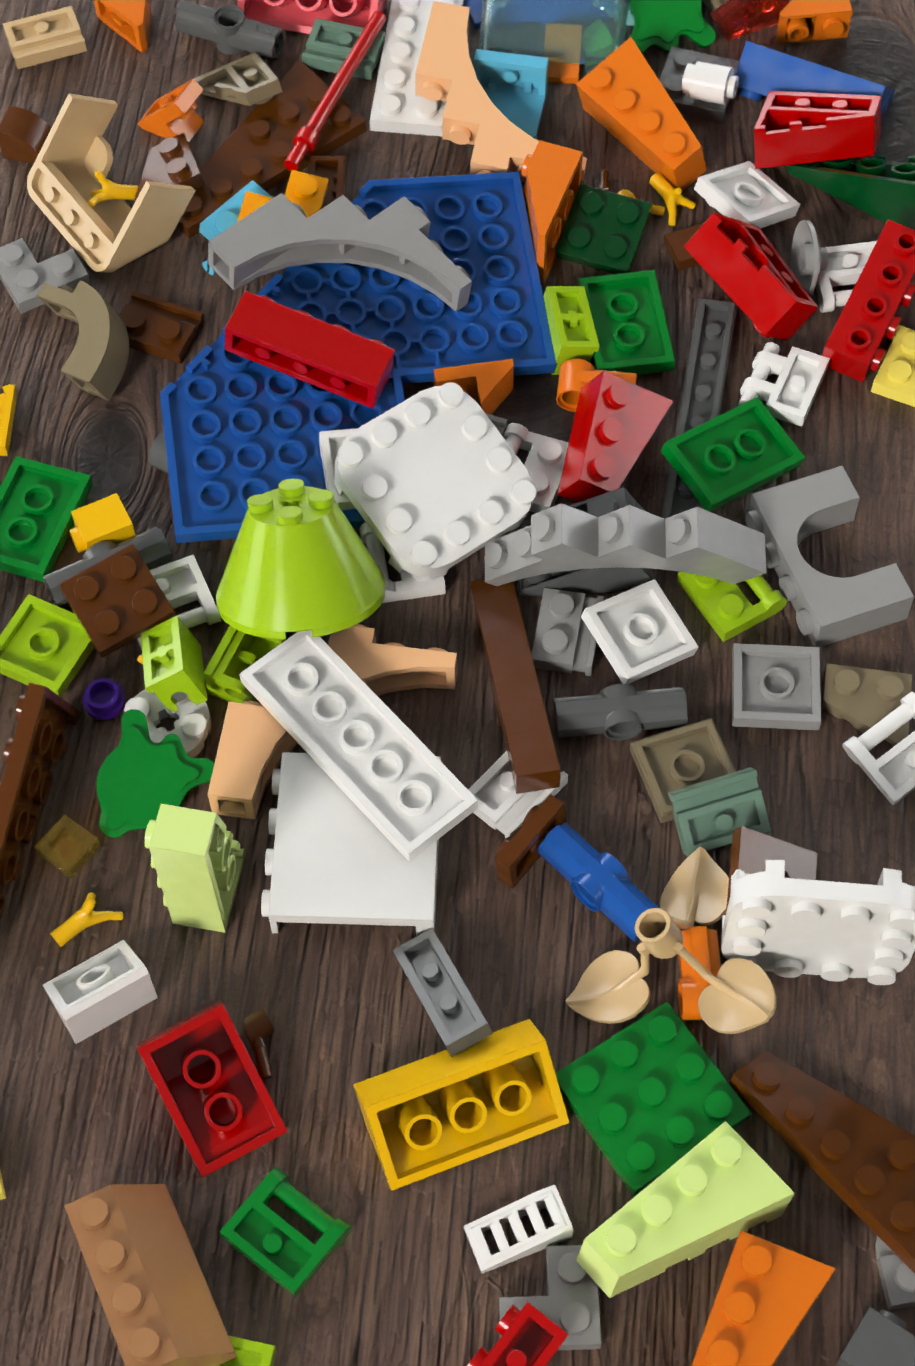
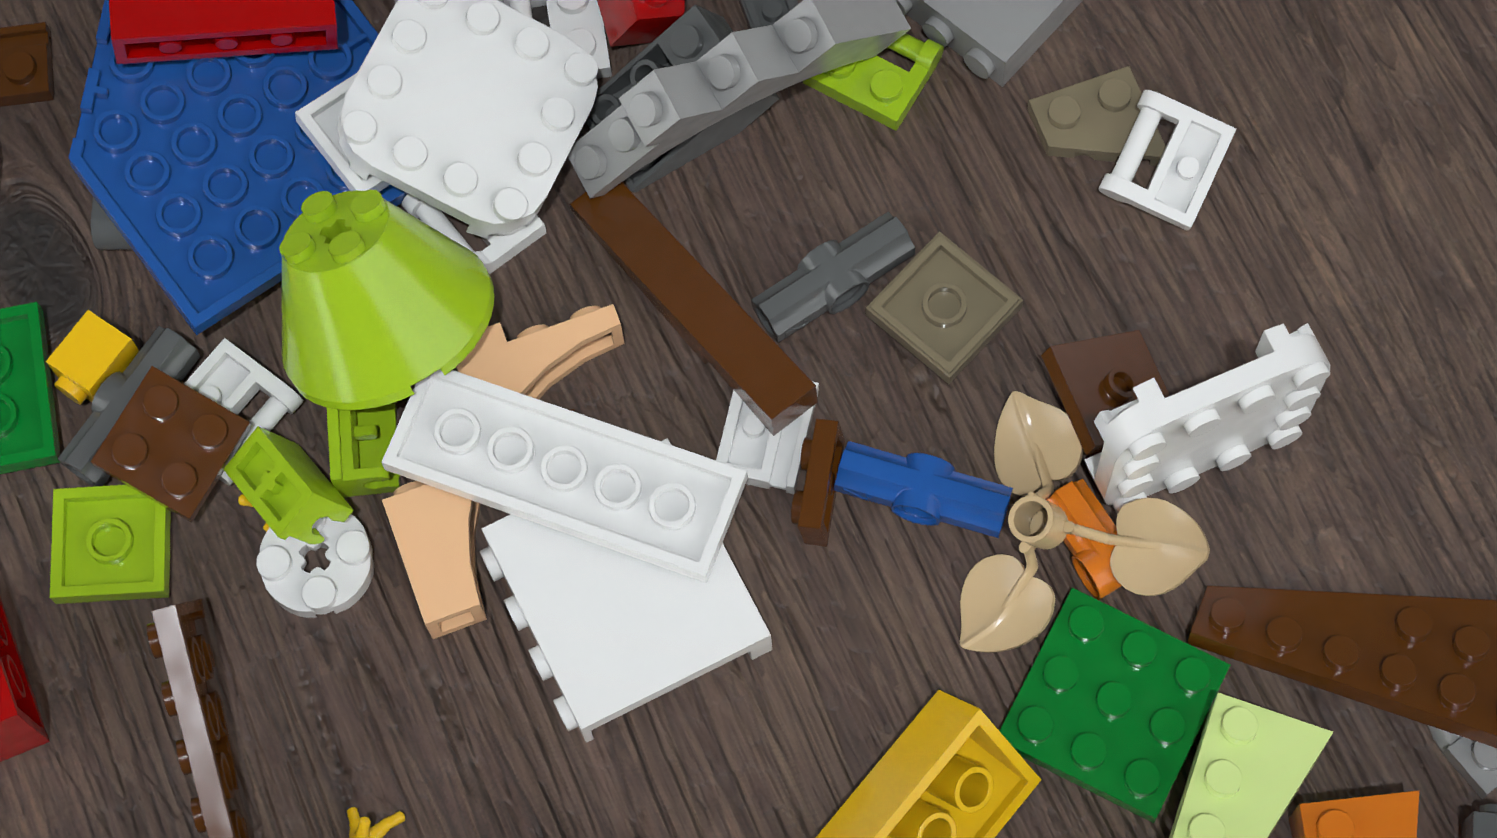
camera: 25 degrees left, 10 degrees up
clear yellow plate [35,814,100,878] -> none
dark purple plate [82,678,126,720] -> none
green tile [96,709,214,838] -> none
yellowish green wedge [144,804,246,933] -> none
plate [392,928,493,1057] -> none
light grey plate [531,588,604,676] -> none
white plate [581,579,699,684] -> none
sand green plate [668,767,771,856] -> none
light grey plate [732,643,821,731] -> none

